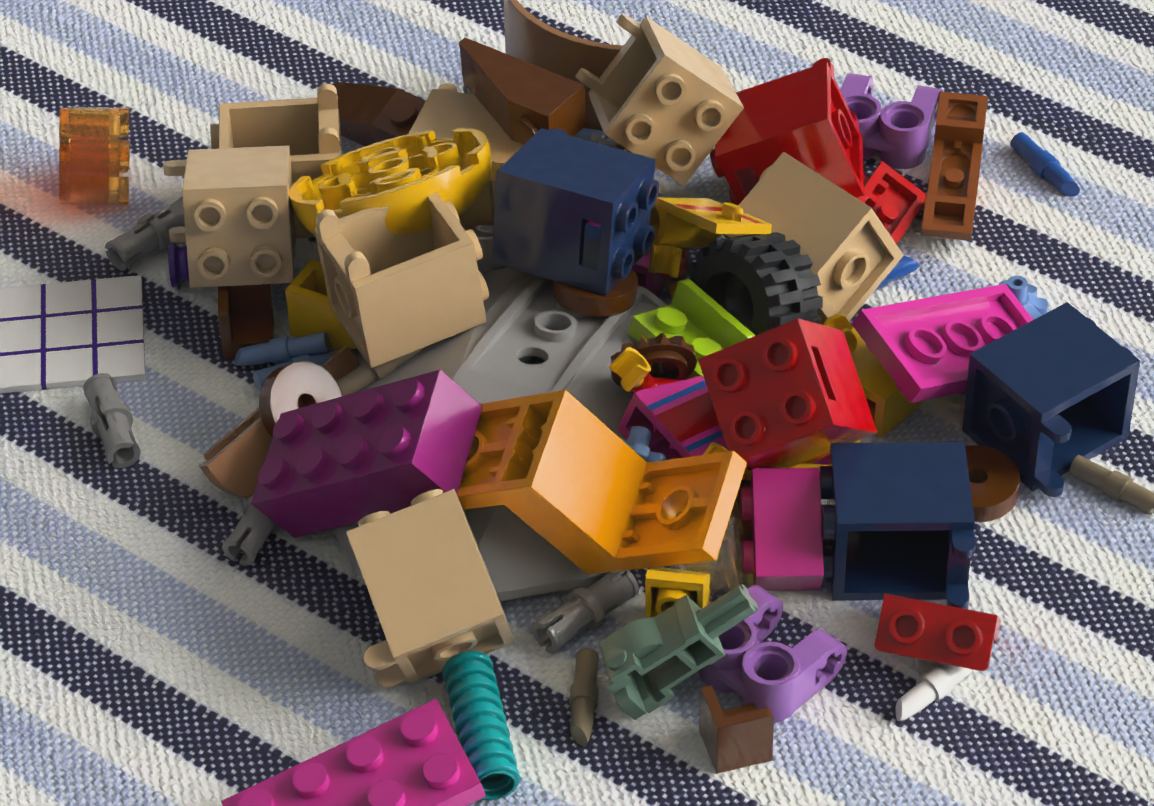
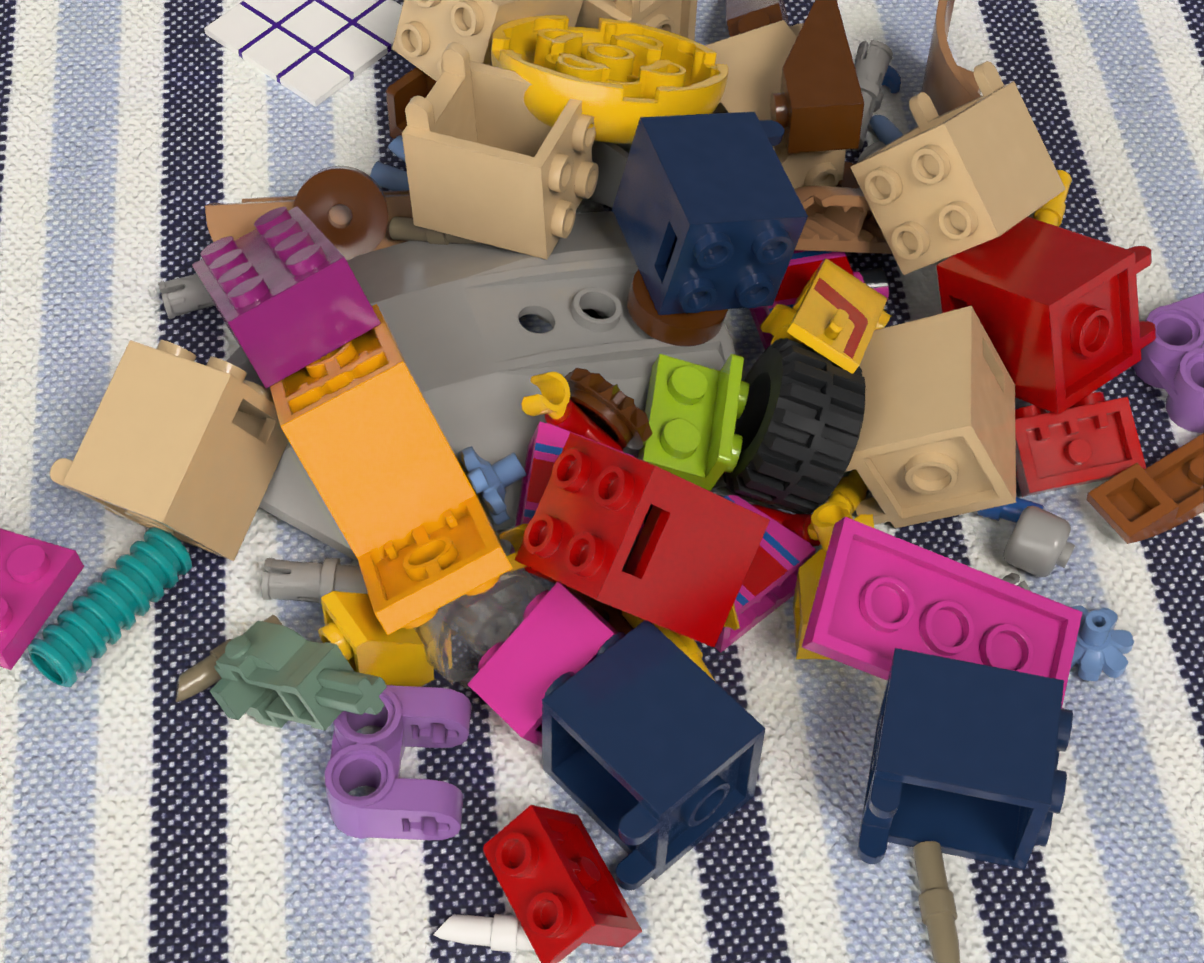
camera: 45 degrees right, 10 degrees up
light grey pin [83,373,141,468] -> none
reddish brown panel [699,685,774,774] -> none
reddish brown piece [965,445,1020,522] -> none
none -> light grey piece [1003,506,1075,578]

